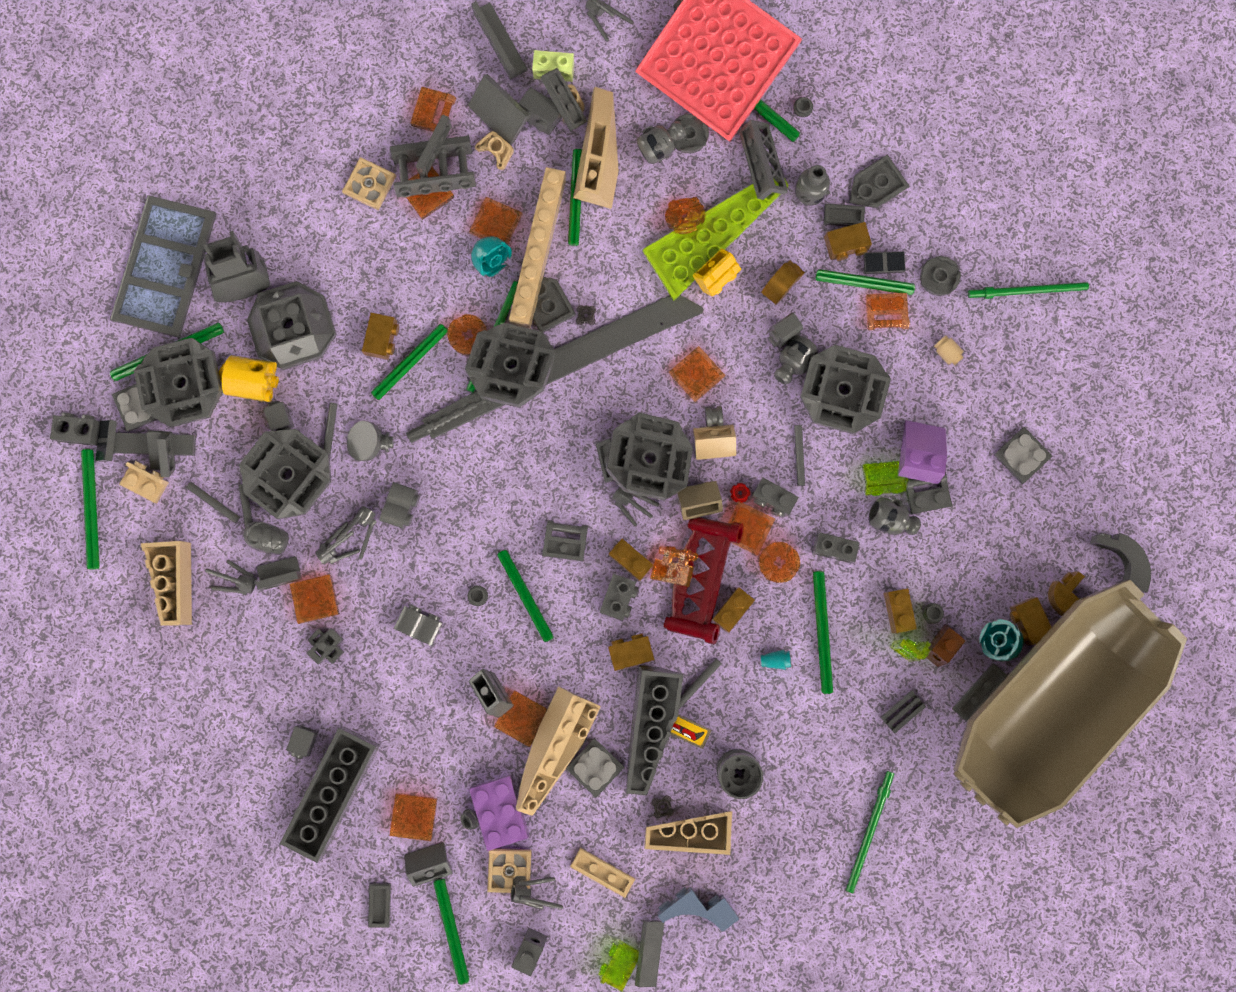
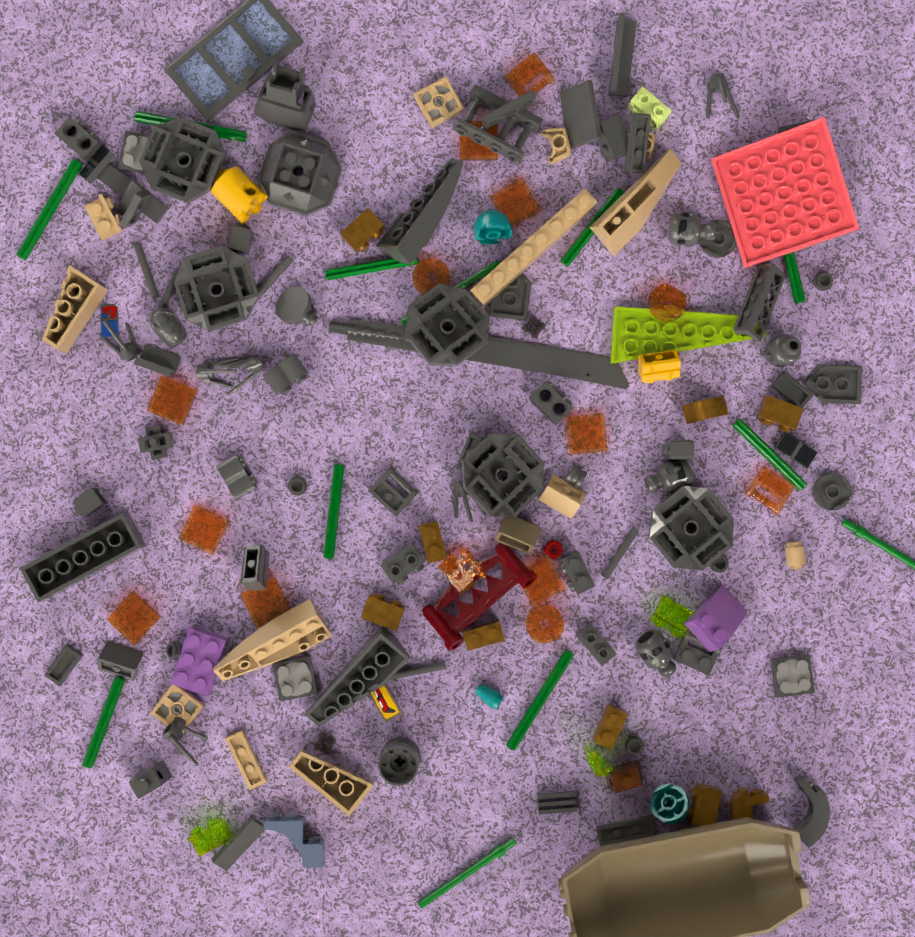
camera: 30 degrees right, 5 degrees up
none -> sticker [101,304,118,337]
none -> clear orange plate [178,504,230,555]
none -> dark grey wedge [376,159,464,264]
none -> dark grey brick [529,381,573,426]
none -> dark grey plate [709,555,729,573]

